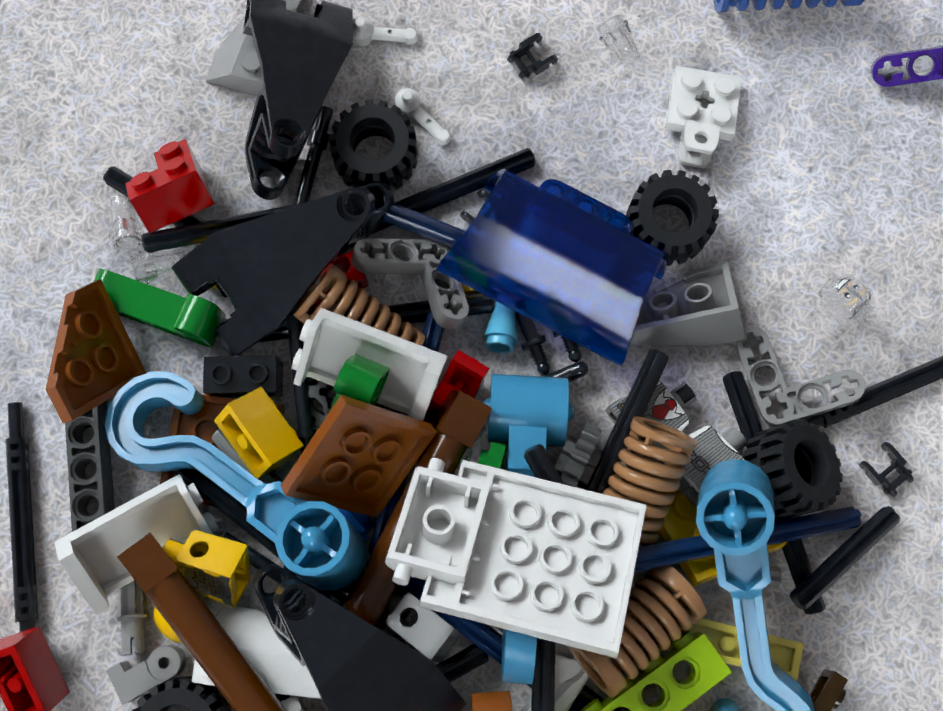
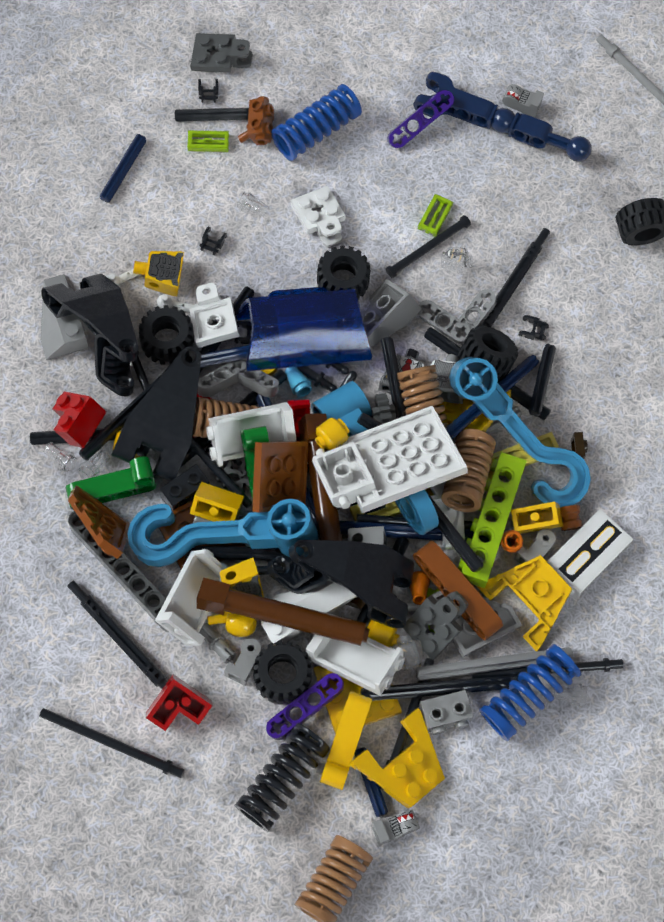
camera: 40 degrees left, 10 degrees down
none -> torso [133,251,184,297]
none -> white plate [189,283,240,348]
none -> yellow head [315,418,350,451]
none -> black bar [386,215,471,278]
none -> lime tile [417,194,454,237]

